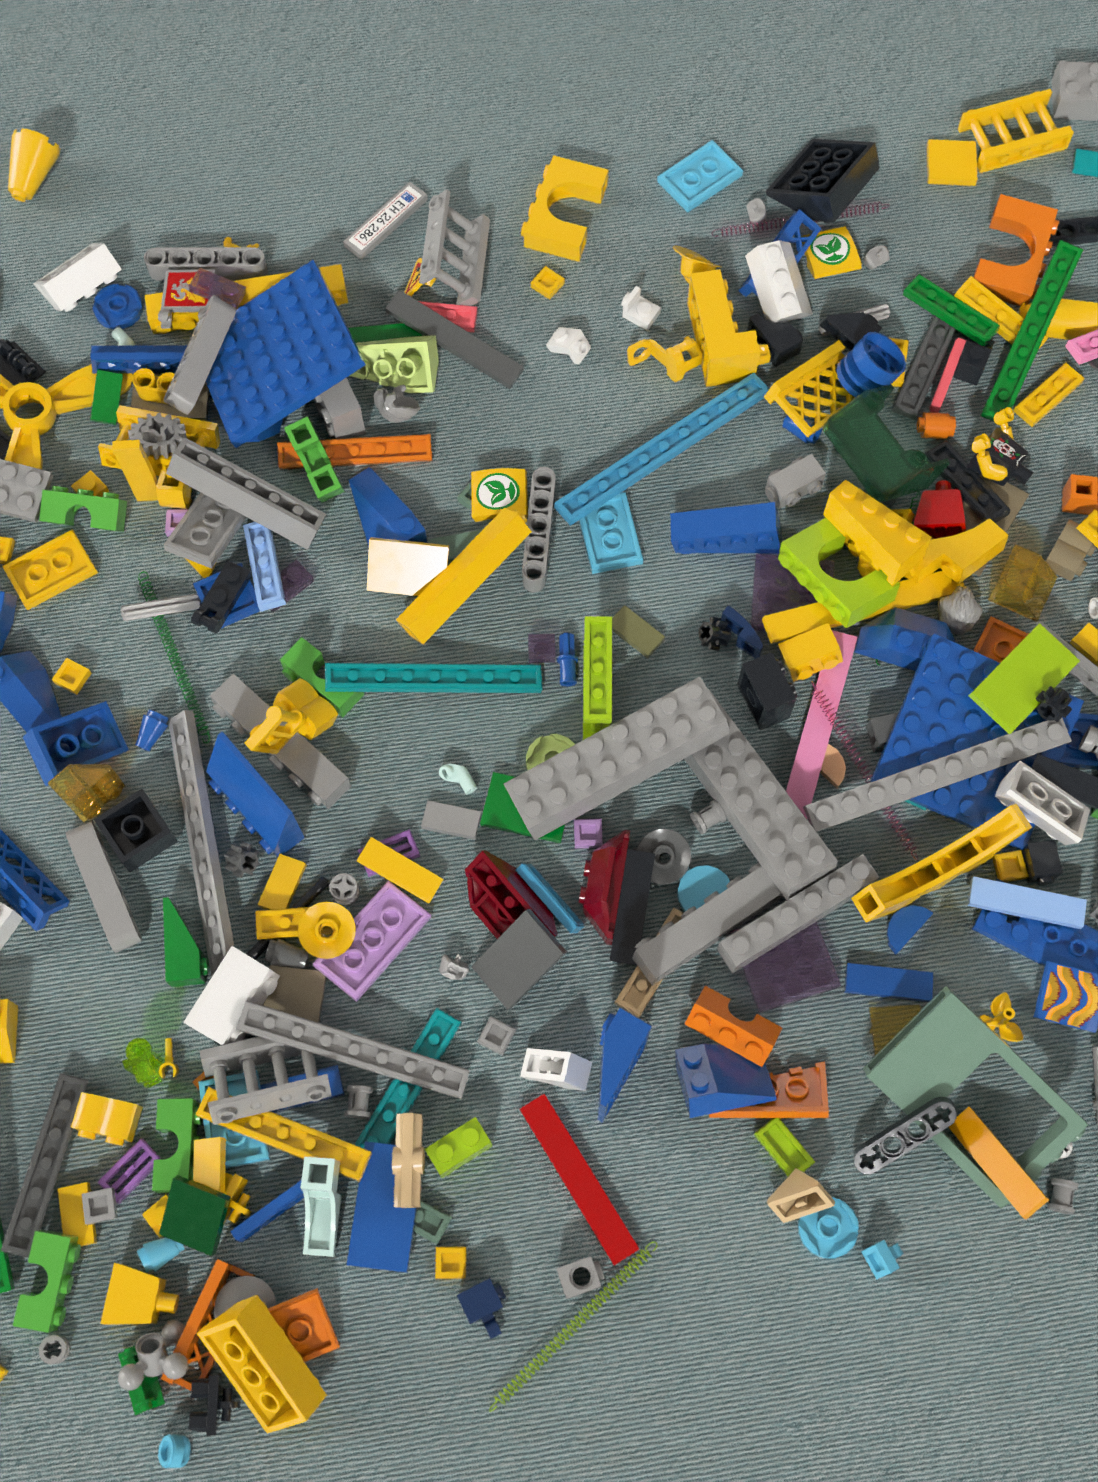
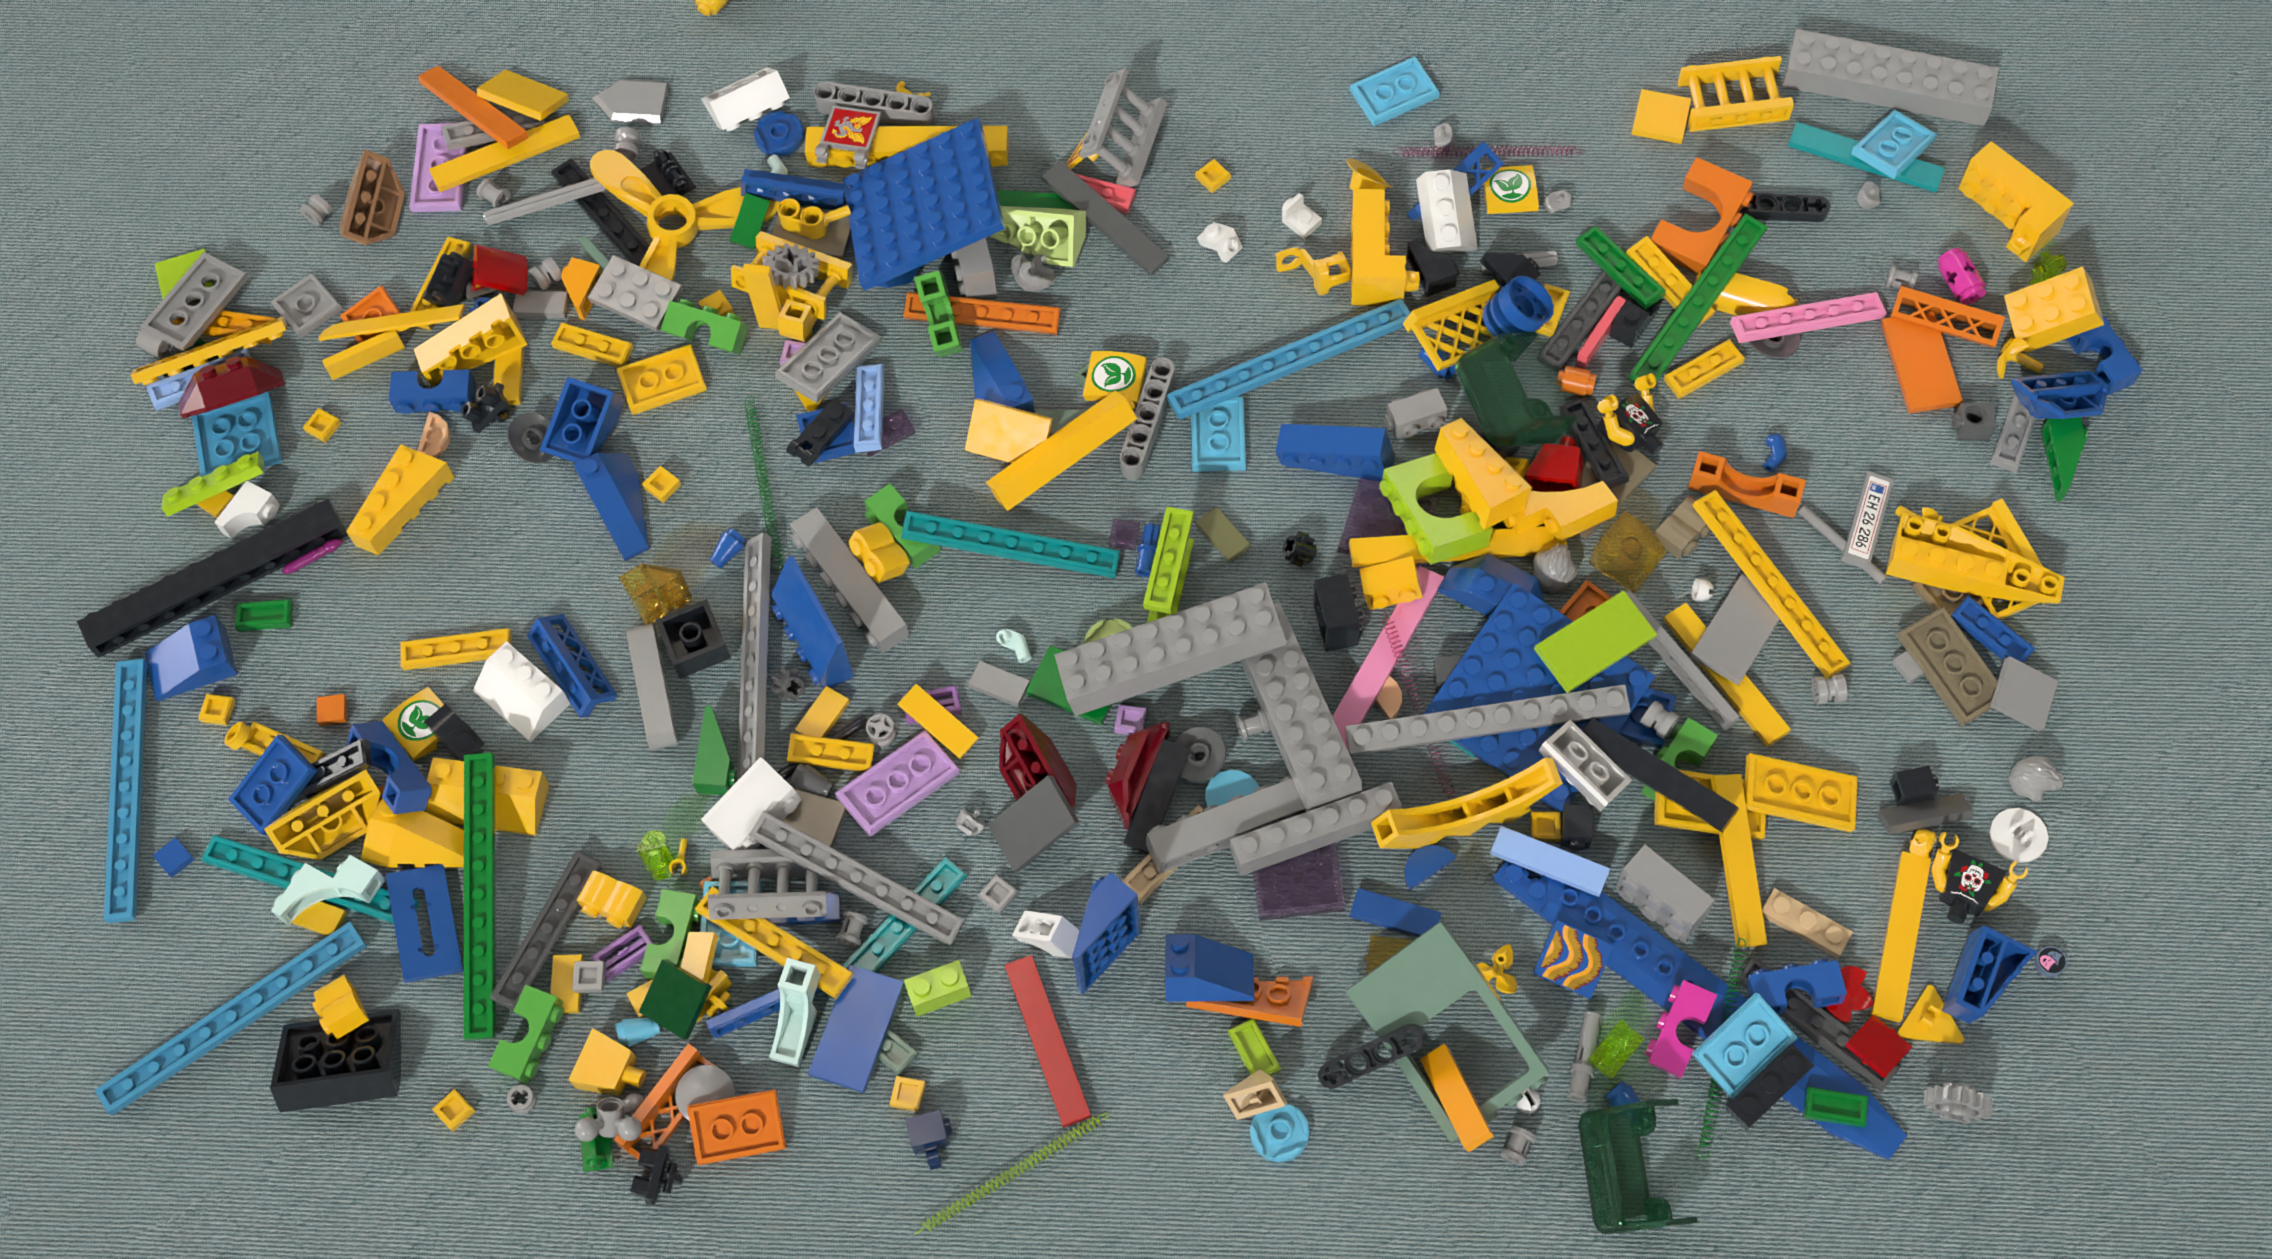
camera: 15 degrees right, 5 degrees down
blue slope [23,701,129,787] -> none
light grey axle [120,594,200,621] -> none
medium azure tile [158,1434,191,1468] -> none
light grey beam [163,295,236,415] -> none
light grey brick [166,437,326,550] -> none
plate [189,268,246,309] -> none
yellow slope [197,1295,327,1433] -> none
yellow plate [245,706,306,754] -> none
yellow dish [298,902,356,959] -> none
tile [343,182,428,260] -> none
tan piece [392,1113,425,1208] -> none
dark azure tile [516,863,585,933] -> none
yellow arch [521,155,609,262] -> none
light grey brick [556,1256,605,1300] -> none
orange arch [685,985,782,1067] -> none
dark blue slope [721,605,763,659] -> none
black slope [766,138,880,223] -> none
medium azure tile [861,1240,903,1279] -> none
black gear [1036,686,1072,722] -> none

